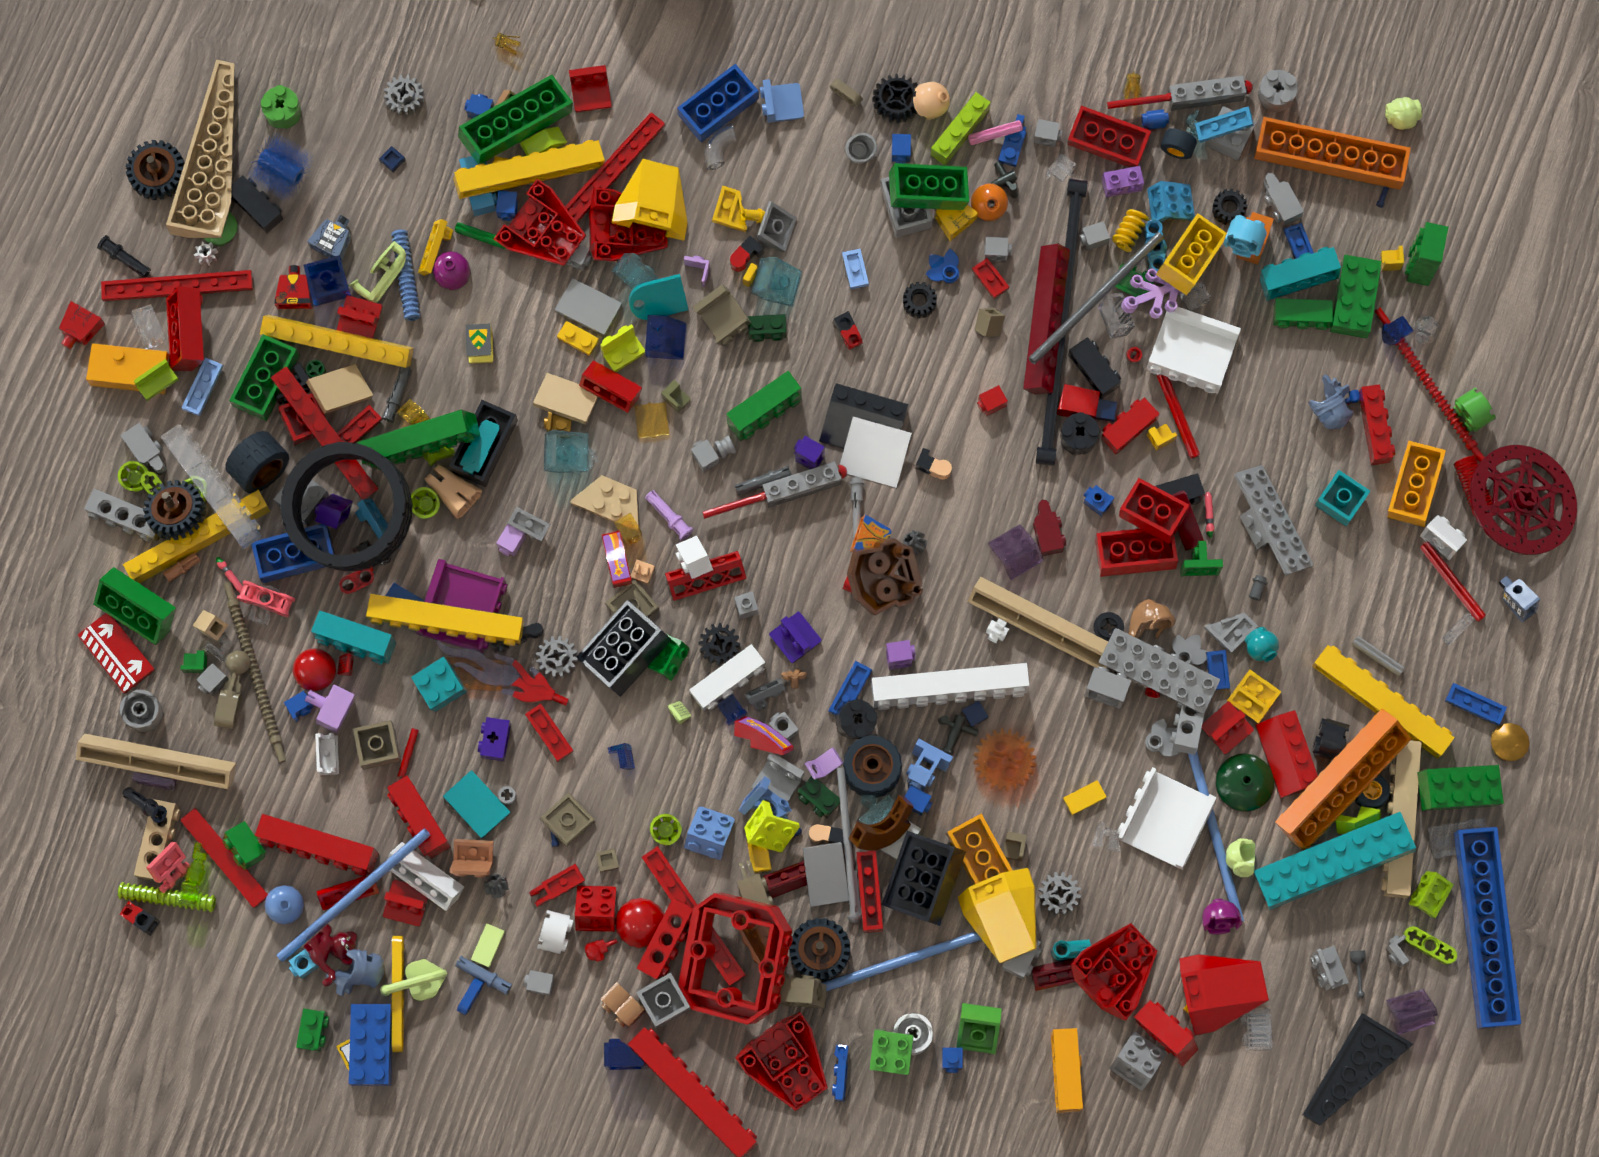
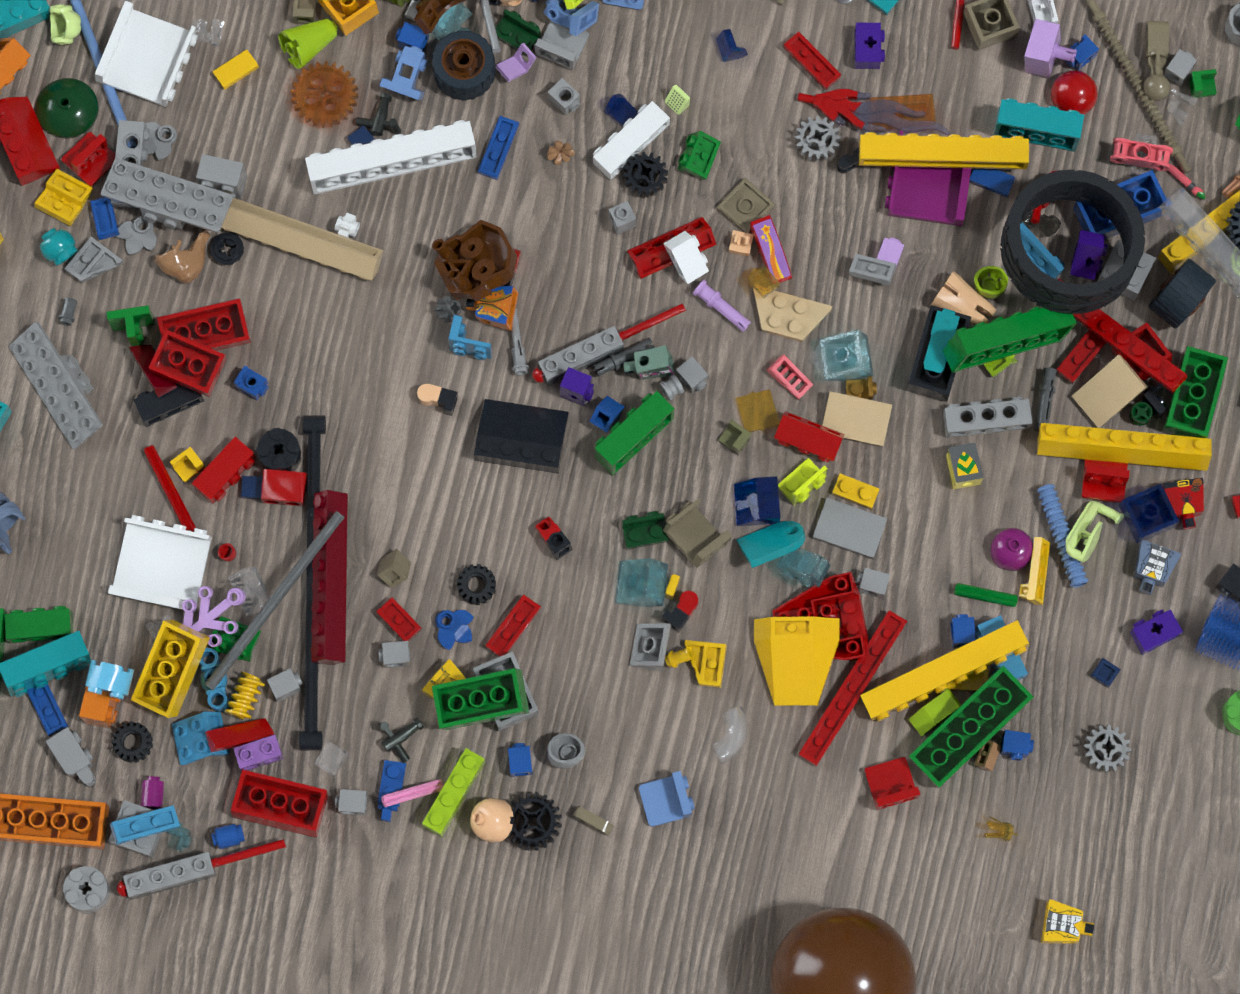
camera: 170 degrees right, 0 degrees up
tan brick [193,610,228,641] -> none
red slope [337,653,354,676] -> none
clear yellow bracket [397,399,430,425] -> none
teal brick [411,656,468,712] -> none
red wedge [494,179,586,266] -> none
black slope [576,600,672,697] -> none
blue brick [677,64,759,143] -> none
lavender bracket [684,256,710,287] -> none
red slope [734,716,794,755] -> none
dark grey hinge [744,678,786,711] -> none
dark purple bracket [769,611,822,664] -> none
black brick [835,699,878,739] -> none
white sticker [840,417,912,488] -> none
light blue plate [842,249,869,290] -> none
medium lavender brick [886,640,916,670] -> none
orange piece [971,183,1008,221] -> none
red brick [977,385,1008,416] -> none
clear purple bracket [988,524,1044,580] -> none
dark red hinge [1033,499,1066,557] -> none
black brick [1068,337,1121,399] -> none
clear yellow piece [1122,71,1142,99] -> none
black wheel [1160,128,1197,159] -> none
coral piece [1205,492,1215,538] -> none
none -> magenta brick [141,776,164,809]
none -> red slope [205,718,275,753]
none -> lime cone [278,19,338,69]
none -> dark azure bracket [449,315,492,360]
none -> red plate [485,594,541,657]
none -> blue brick [589,396,625,433]
none -> sand green torso [624,345,675,380]
none -> coral slope [766,354,813,400]
none -> light grey brick [943,397,1033,438]
none -> dark purple brick [1130,609,1183,655]

